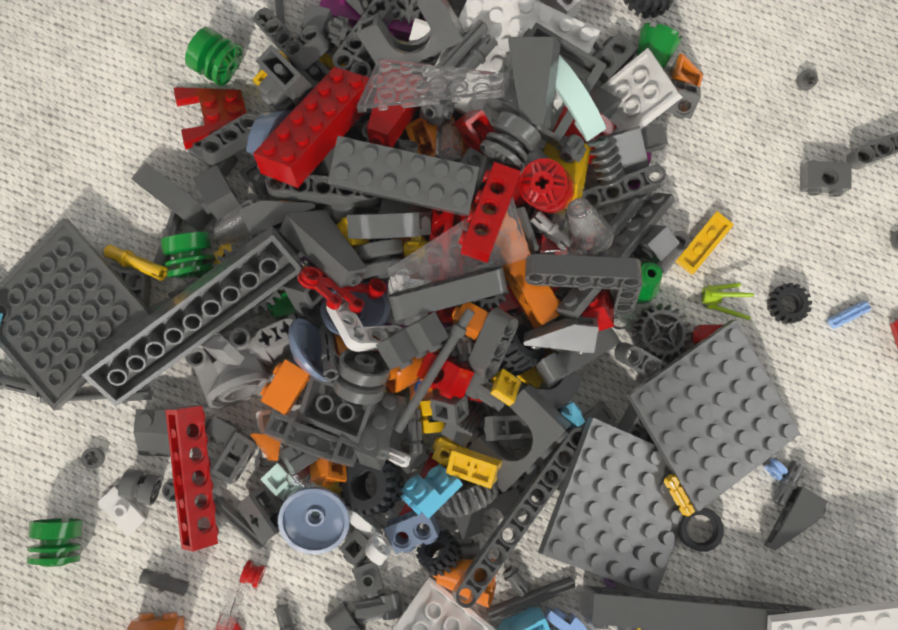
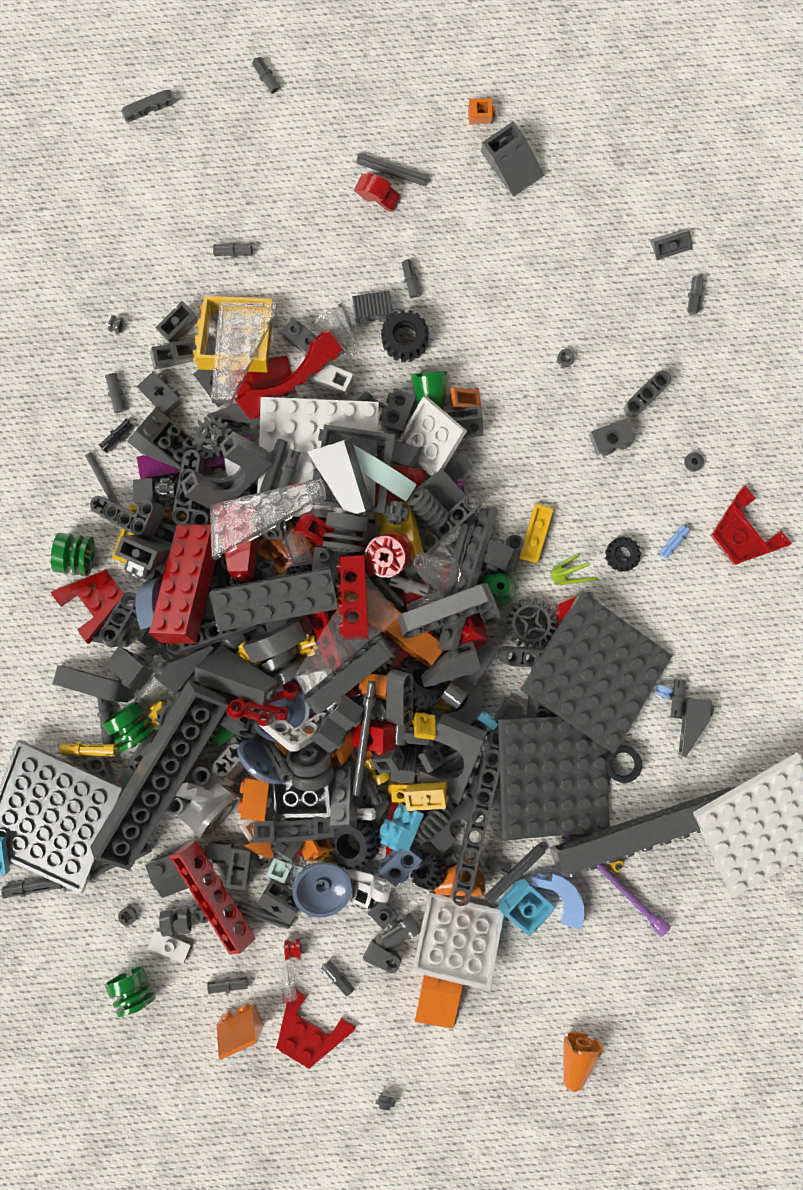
camera: 15 degrees left, 5 degrees up
yellow axle [664,474,695,516] -> none

